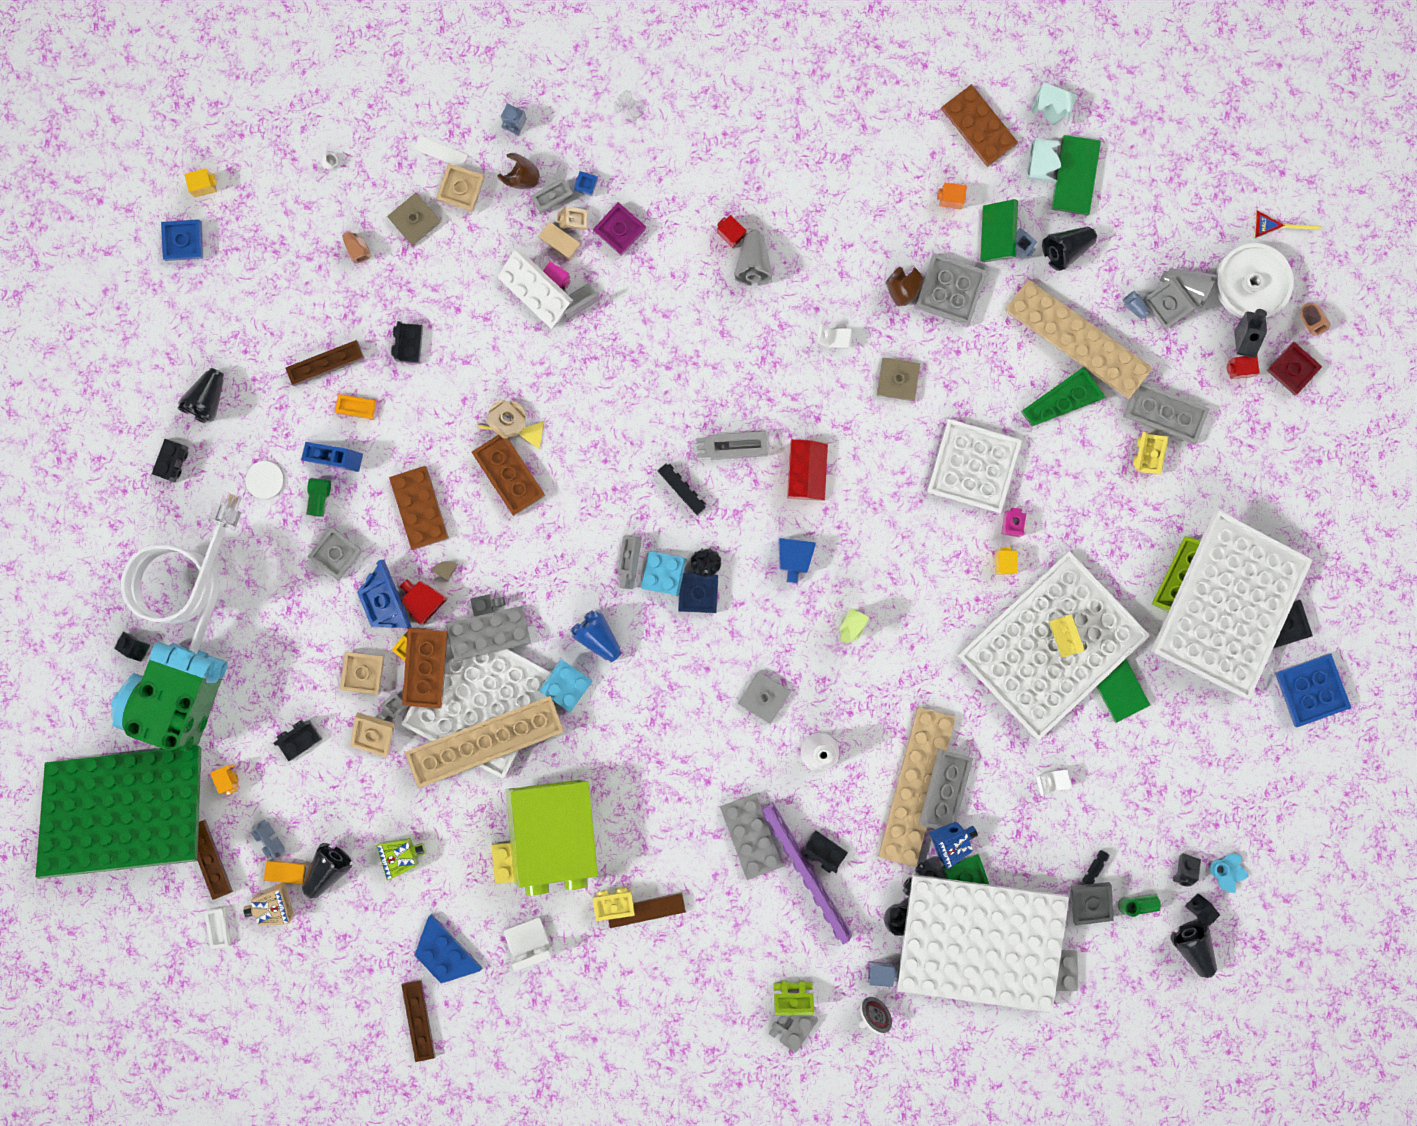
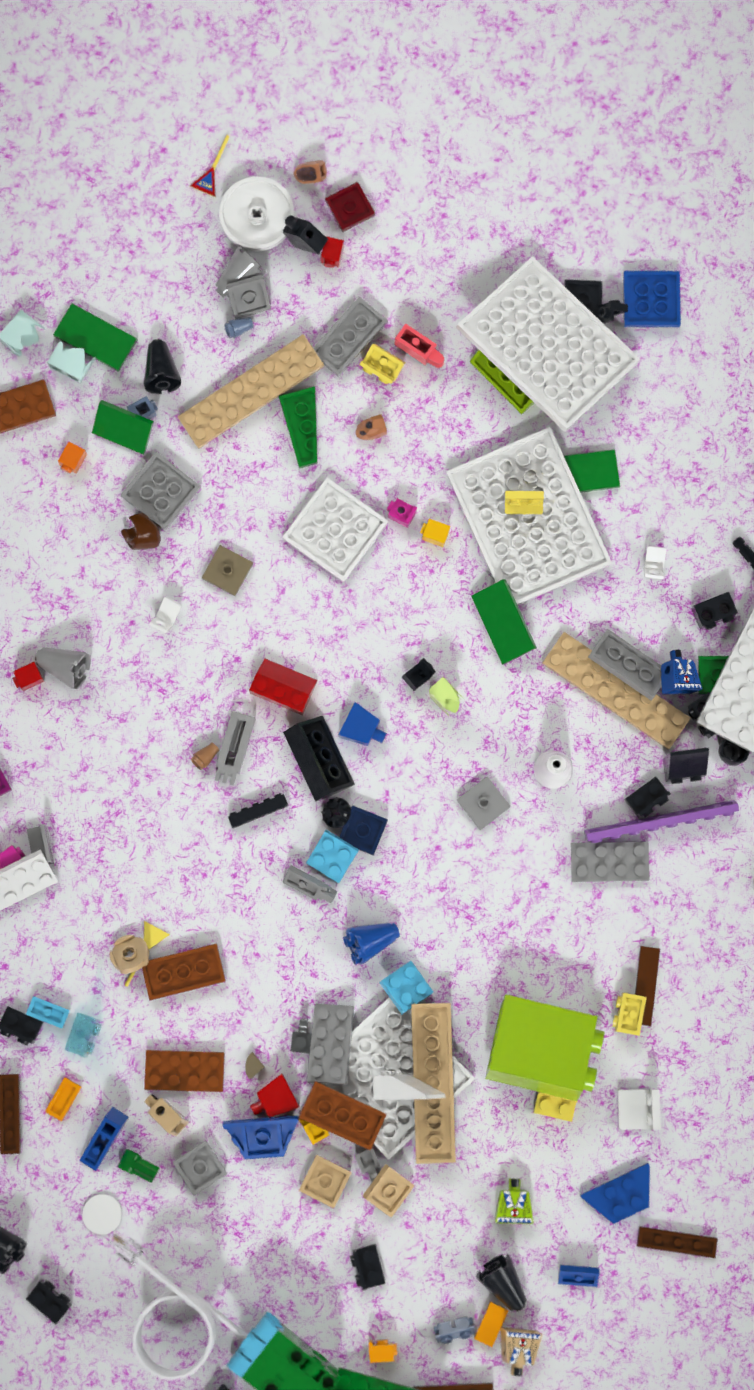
camera: 70 degrees left, 5 degrees down
none -> medium azure plate [26,996,70,1029]
none -> clear light blue bracket [65,1012,102,1057]
none -> tan torso [145,1094,189,1136]
none -> medium nougat cone [191,743,219,770]
none -> black slope [283,716,355,802]
none -> nougat rock [355,414,387,440]
none -> white slope [373,1071,445,1100]
none -> coral hinge [395,324,445,368]
none -> black bracket [402,658,436,691]
none -> green tile [471,579,537,665]
none -> blue plate [558,1265,600,1287]
none -> black bracket [598,300,628,324]
none -> black slope [663,747,709,784]
none -> black brick [691,592,738,630]

